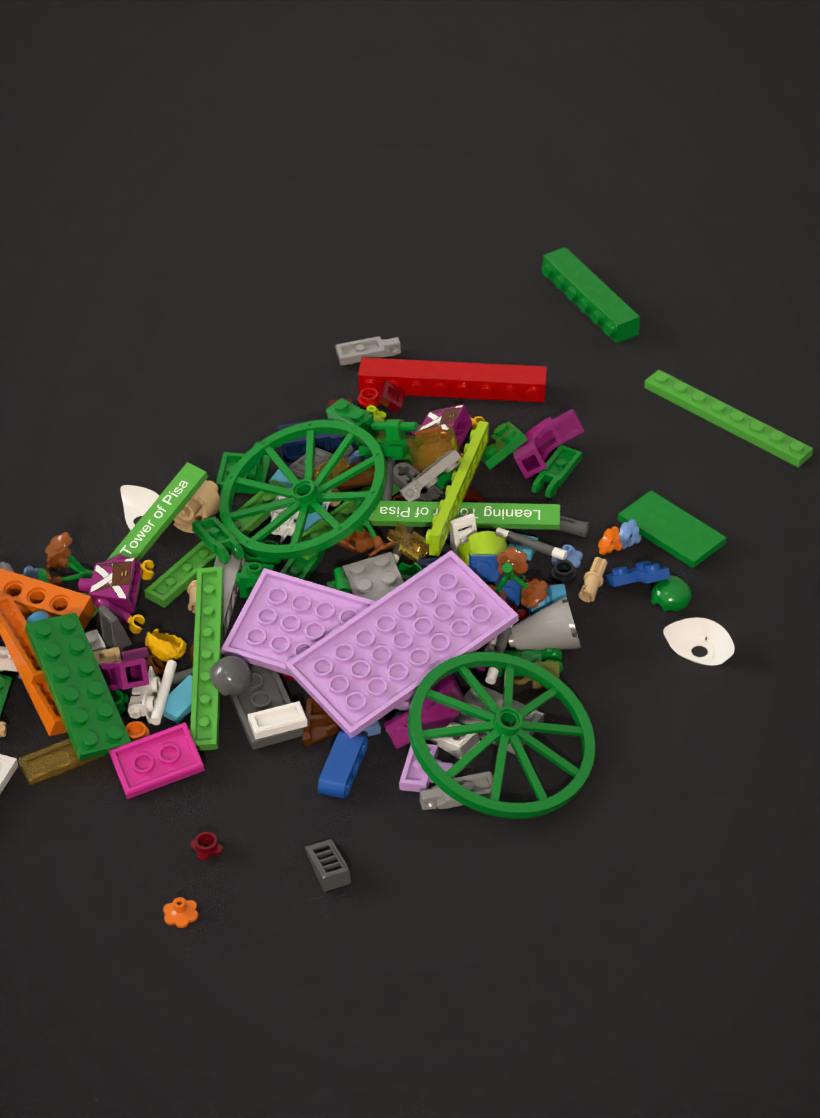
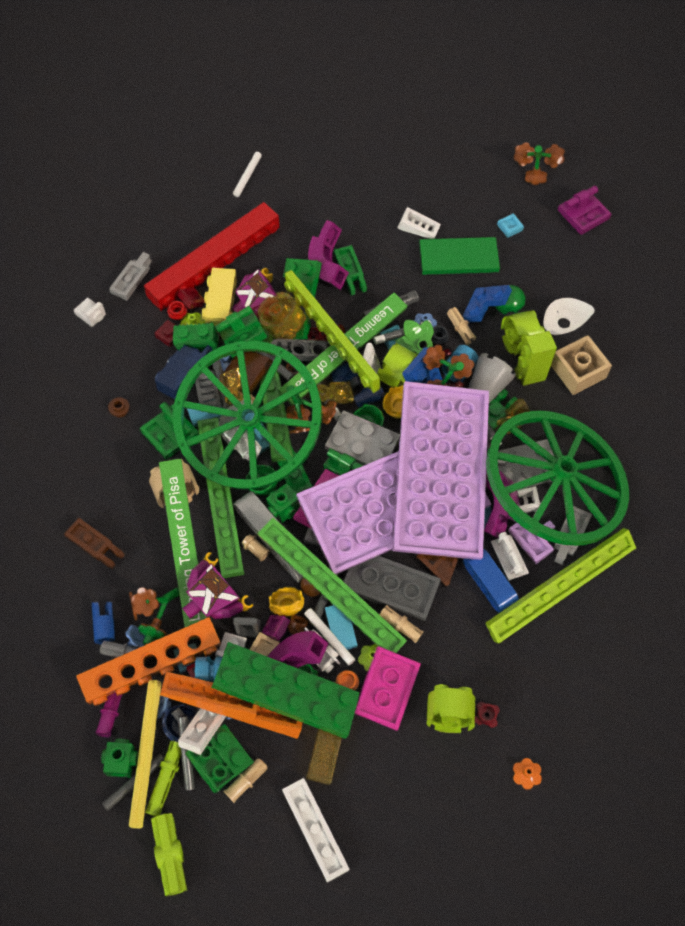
camera: 50 degrees left, 20 degrees up
white piece [120,485,159,530] -> none
green hinge [192,516,244,564] -> none
dark grey hair [210,656,251,696] -> none
white tile [248,701,308,739] -> none
dark grey slope [305,839,351,892] -> none
light grey hinge [399,450,461,503] -> none
green brick [541,247,640,343] -> none
orange plant [598,526,623,555] -> none
medium blue plant [618,519,641,549] -> none
bright green plate [644,370,813,468] -> none
none -> reddish brown hinge [64,518,125,569]
none -> white bracket [74,297,106,327]
none -> blue hinge [91,602,115,644]
none -> reddish brown plate [108,397,130,418]
none -> light yellow brick [202,268,237,326]
none -> white bar [233,152,262,197]
none -> tan pin [379,605,424,643]
none -> bright green plate [395,320,434,354]
none -> white slope [397,207,441,239]
none -> lime brick [427,684,475,733]
none -> lime plate [485,528,636,644]
none -> white hinge [491,532,529,581]
none -> medium azure tile [497,213,524,238]
none -> lime brick [501,310,545,355]
none -> lime brick [515,331,557,386]
none -> tan brick [551,335,612,395]

